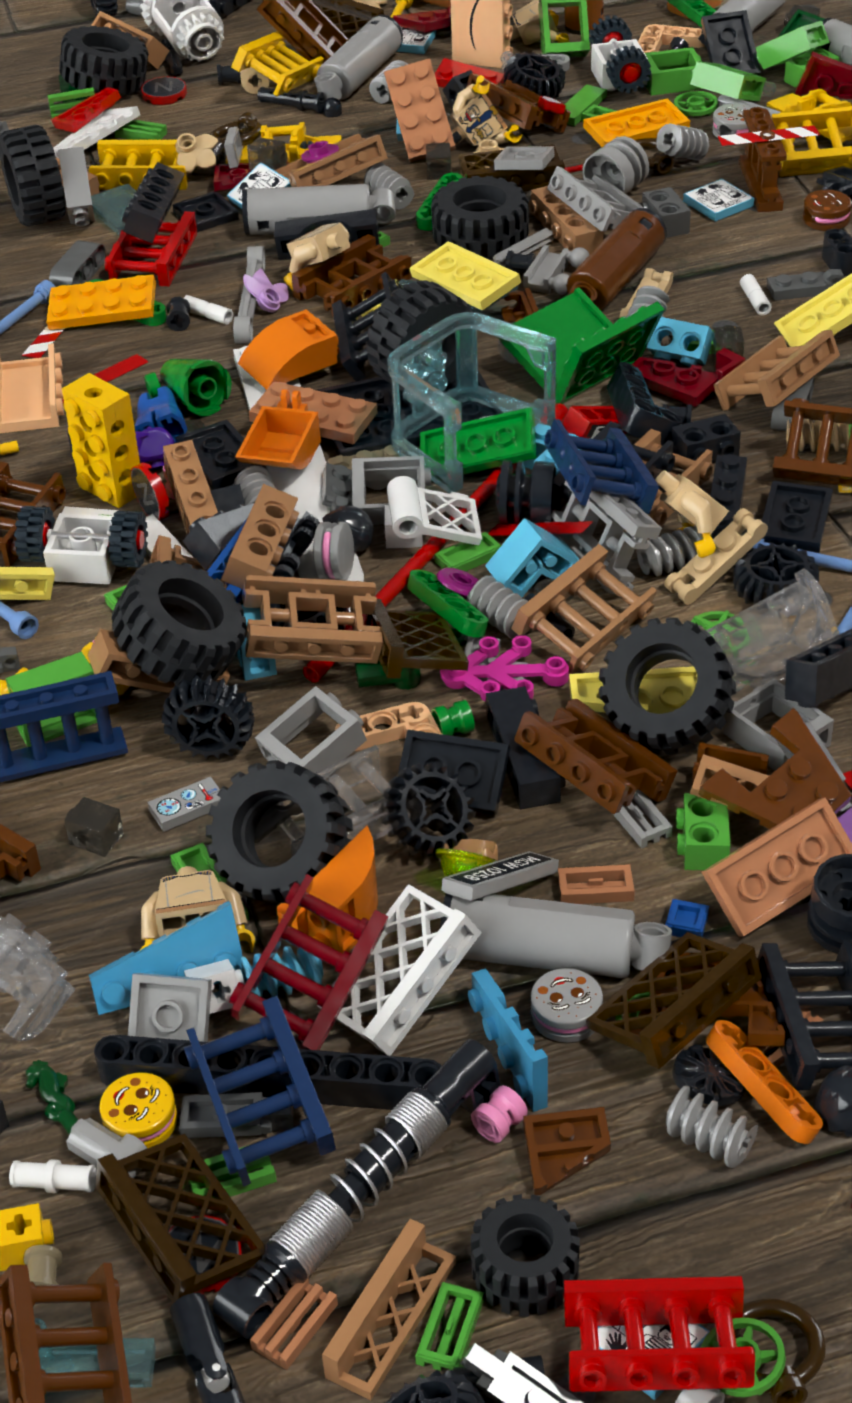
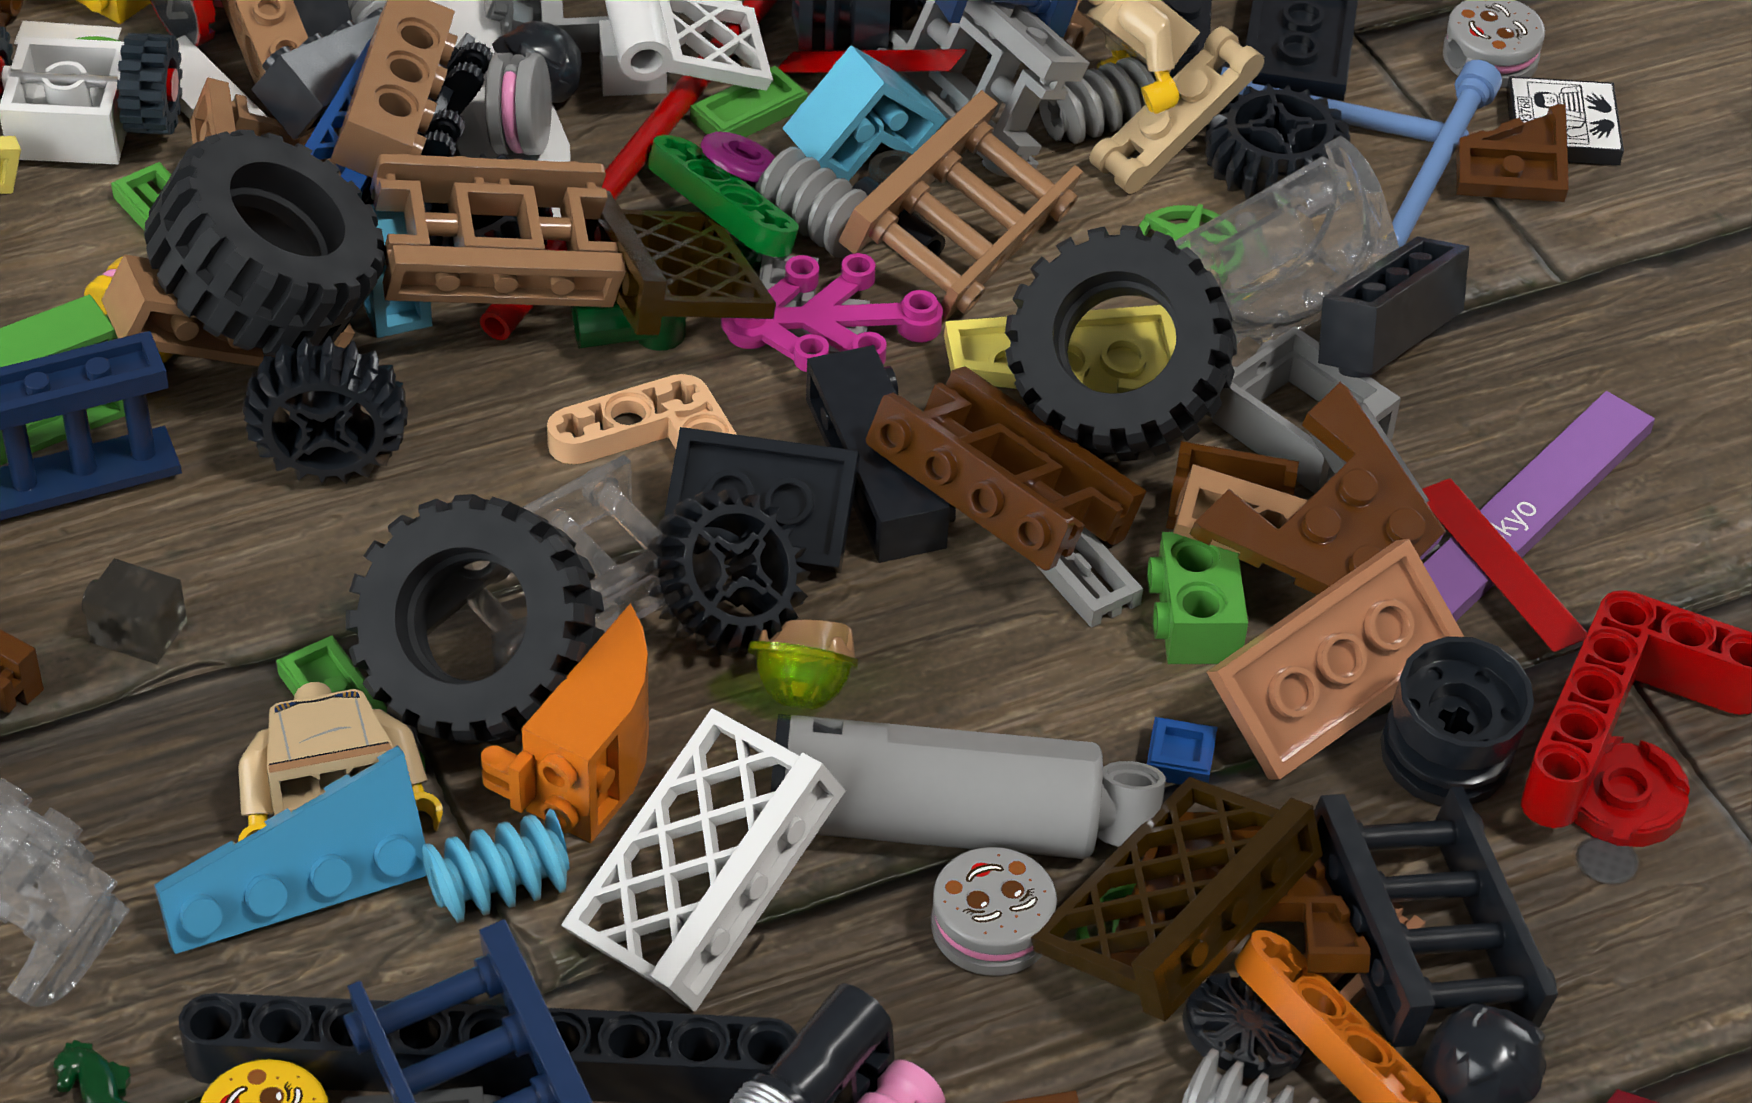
camera: 10 degrees left, 5 degrees up
light grey tile [128,973,212,1042] -> none
light grey tile [148,776,221,832] -> none
white brick [184,959,244,1014] -> none
dark red fence [229,874,388,1050] -> none
light grey window [254,686,367,777] -> none
green wheel [431,700,475,736] -> none
light grey tile [441,851,559,901] -> none
dark azure wing [468,968,548,1112] -> none
nougat tile [558,864,635,904] -> none

